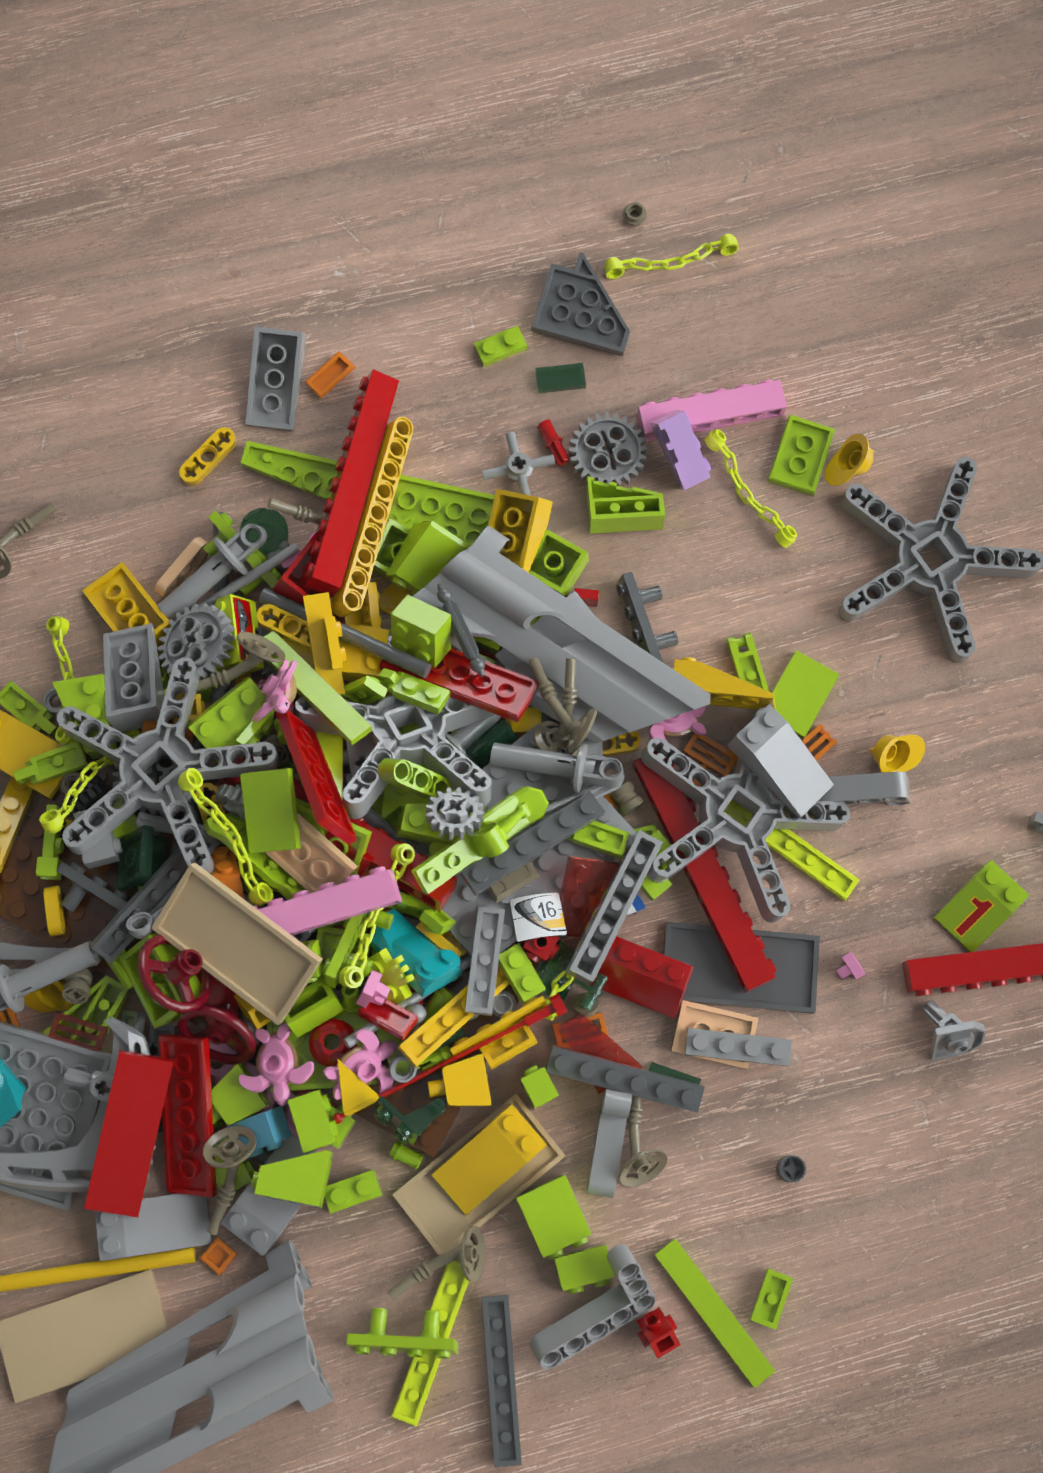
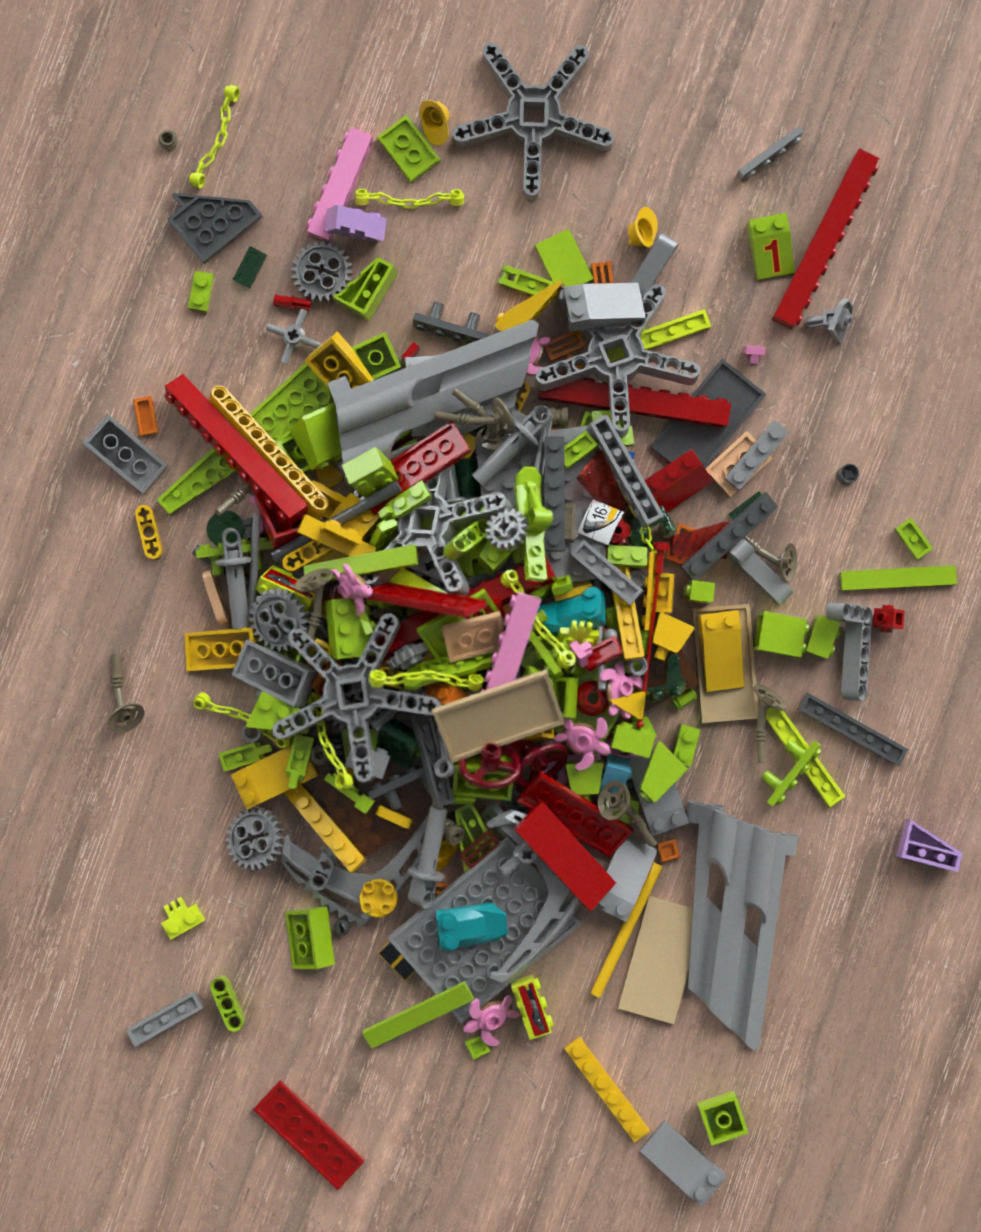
camera: 55 degrees left, 10 degrees up
lime tile [240,768,301,853] -> none
dark grey wheel [437,583,485,677] -> none

